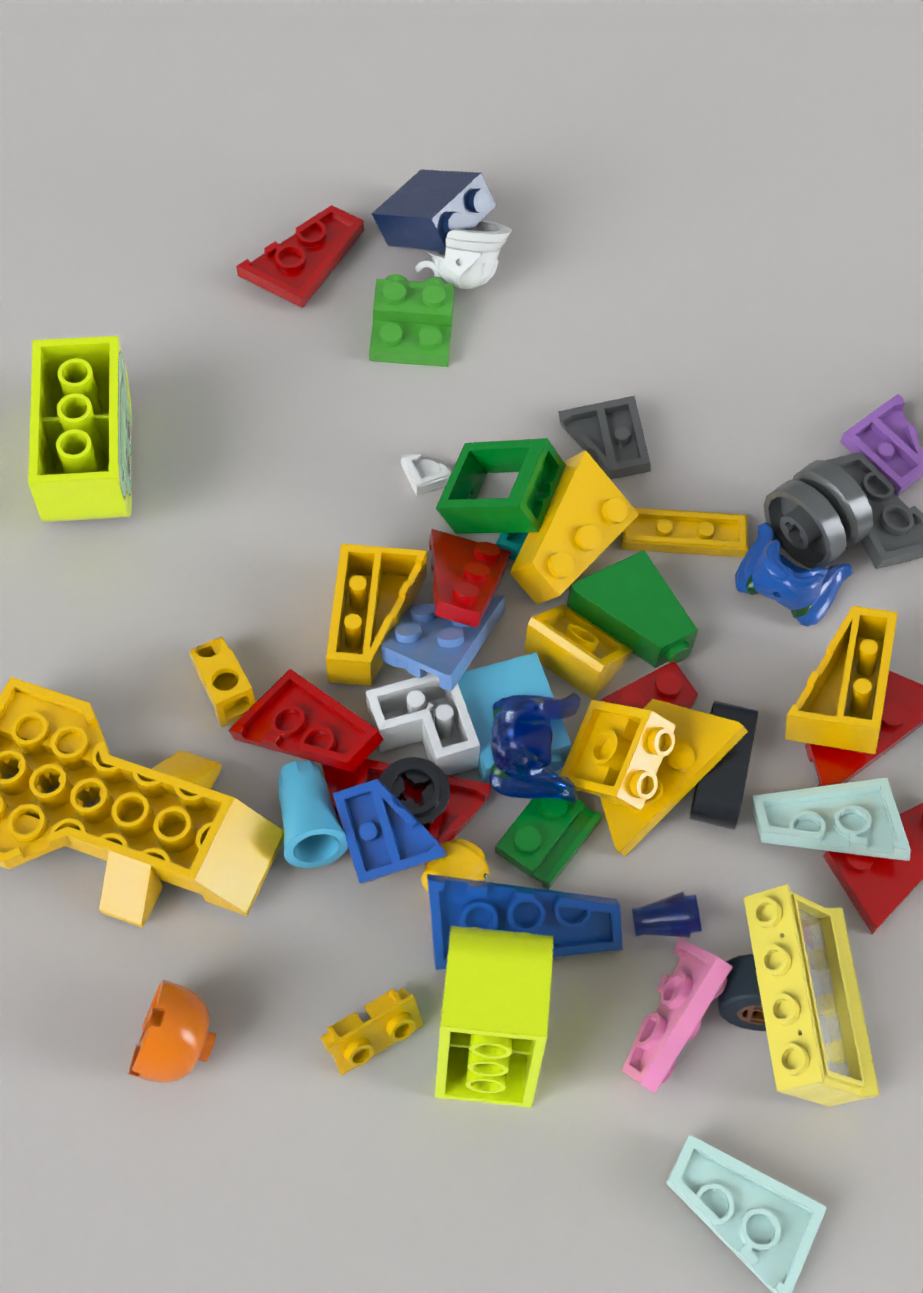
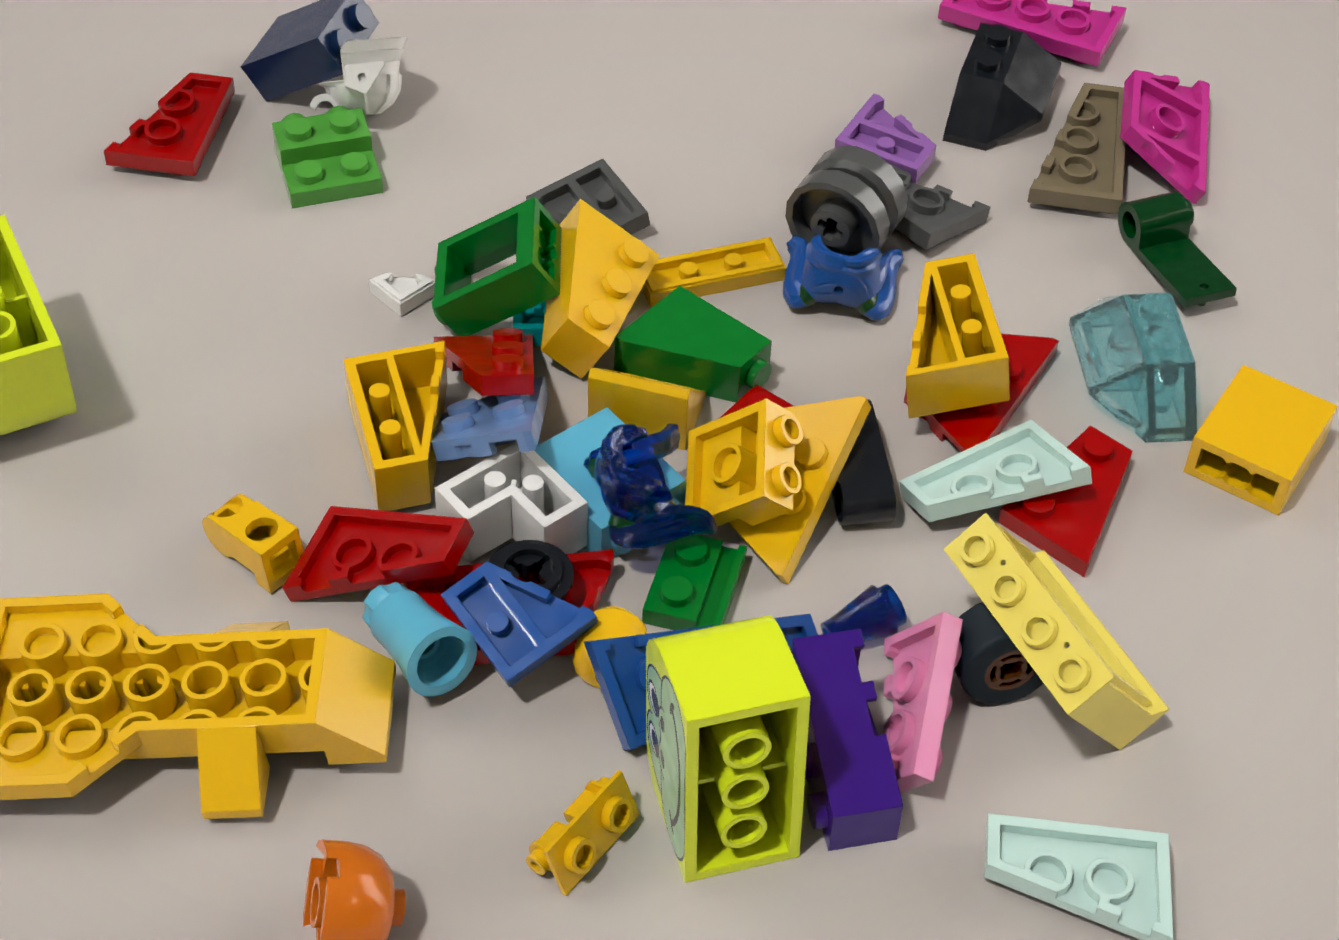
camera: 20 degrees left, 15 degrees down
none -> dark purple wedge [791,628,903,851]

